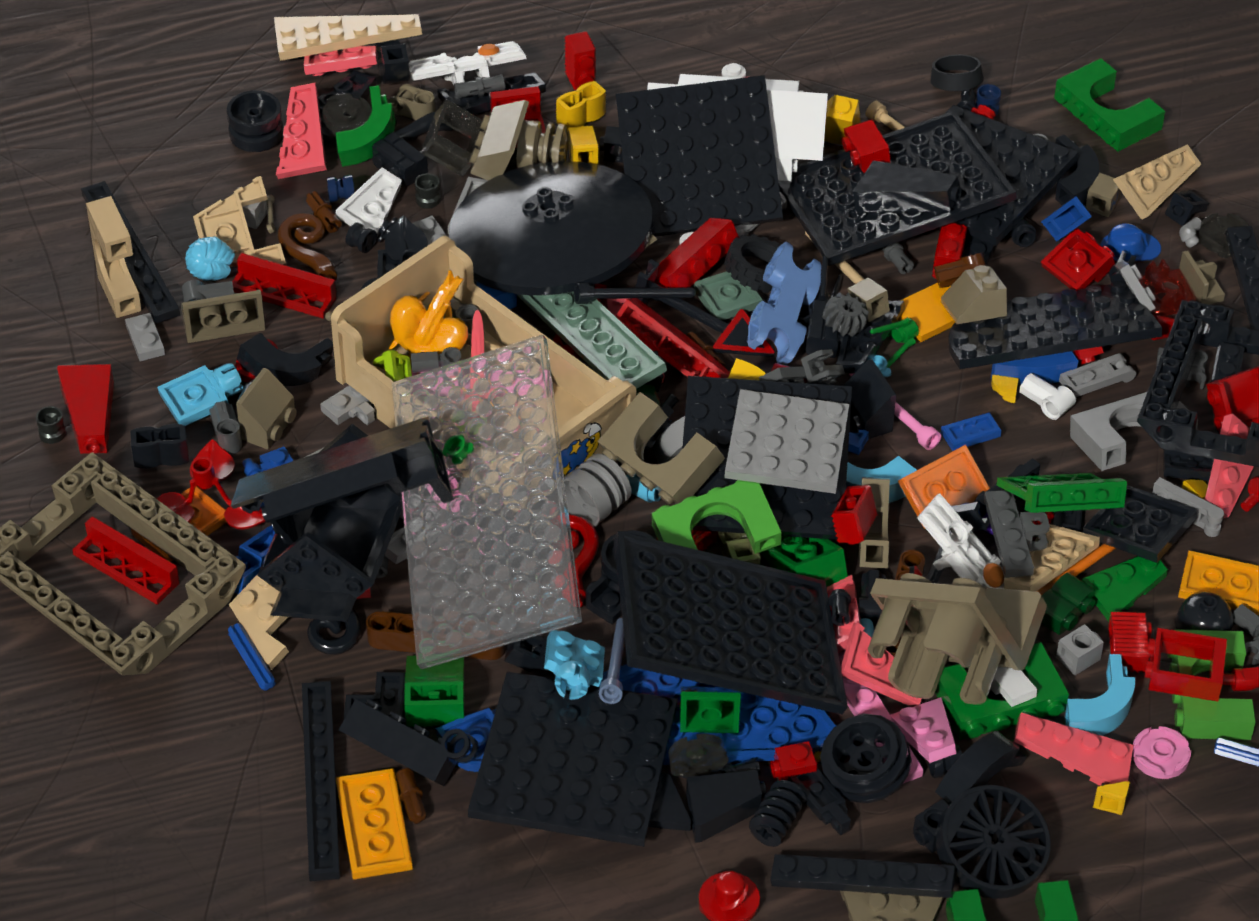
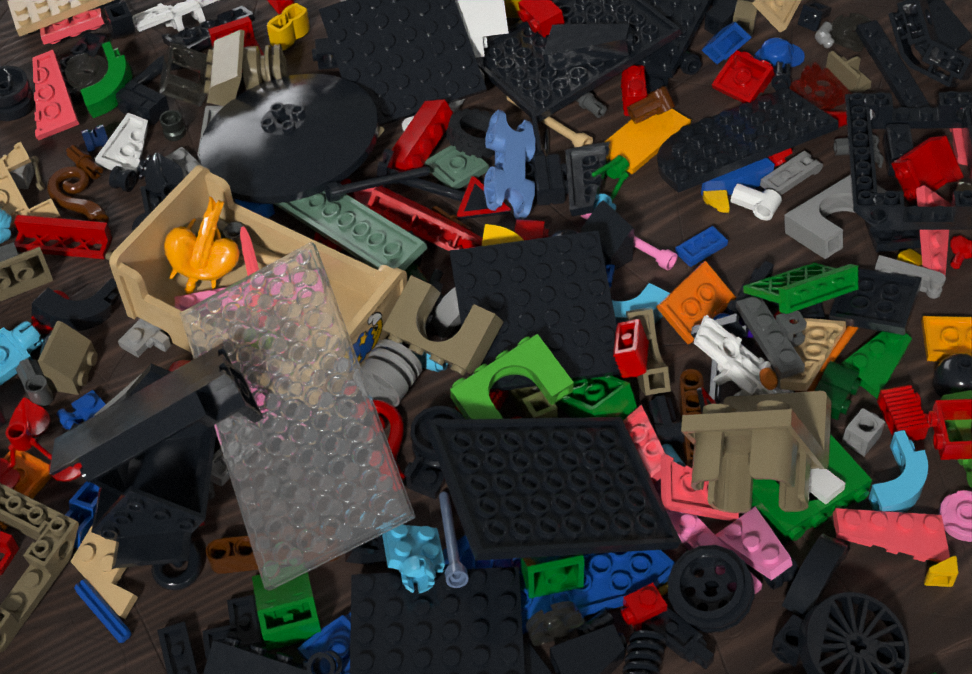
camera: 10 degrees left, 5 degrees up
lime bracket [373,350,413,390] -> none
dark tan piece [388,84,436,120] -> none
dark grey bar [411,347,464,388] -> none
green plate [442,434,474,465] -> none
dark grey pin [454,74,505,99] -> none
yellow slope [568,126,598,164] -> none
light grey plate [724,389,849,494] -> none
dark grey plate [759,349,845,385] -> none
dark grey gear [823,292,869,337] -> none
black pin [828,589,851,626] -> none
dark tan brick [847,277,890,322] -> none
dark tan slope [941,265,1007,324] -> none
light grey wing [1114,260,1156,311] -> none

